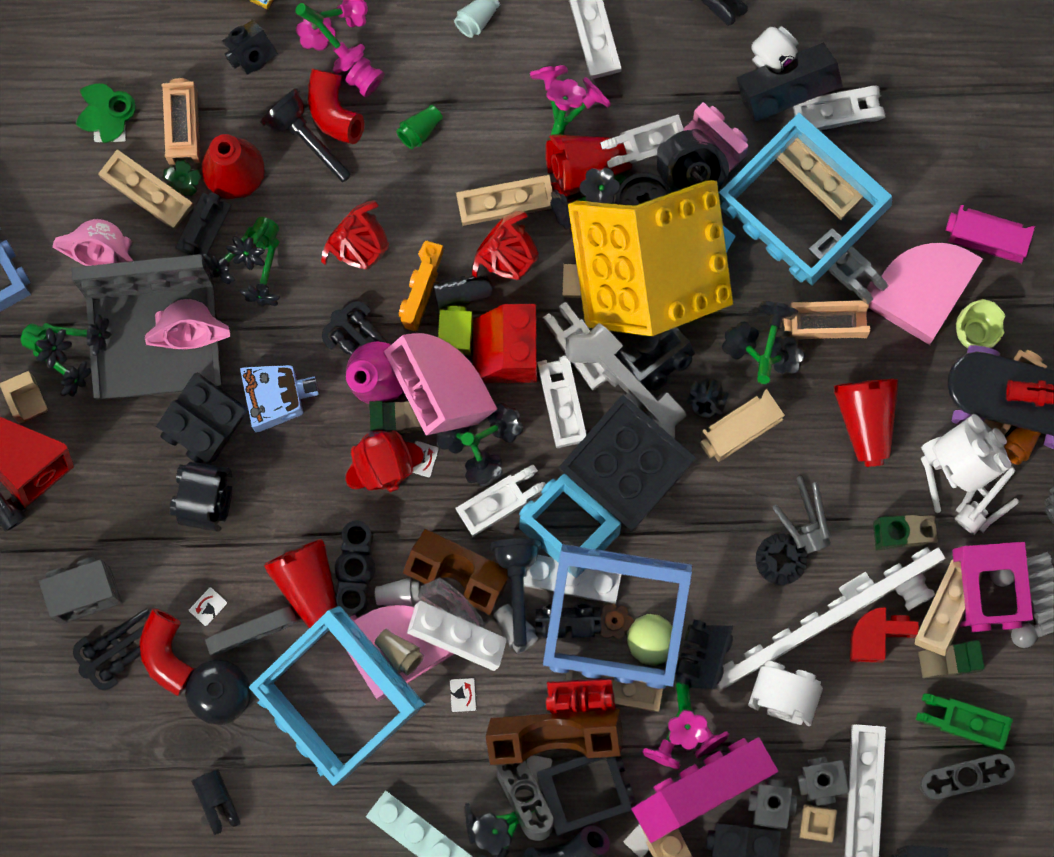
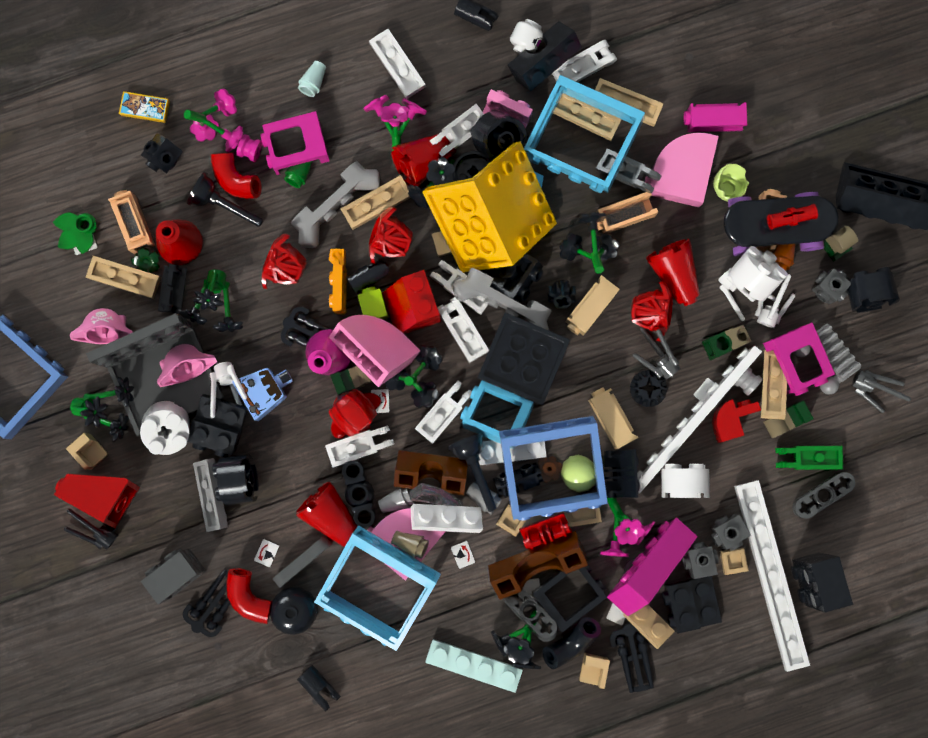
camera: 25 degrees left, 5 degrees up
none -> white brick [140,401,190,455]
none -> light grey plate [193,458,228,532]
none -> white plant [210,362,247,418]
none -> dark pink window [260,111,330,175]
none -> light grey plate [291,161,380,248]
none -> white hinge [325,426,394,468]
none -> tan tile [496,504,526,537]
none -> tan window [588,387,638,450]
none -> tan plate [595,78,663,127]
none -> red piece [631,281,673,342]

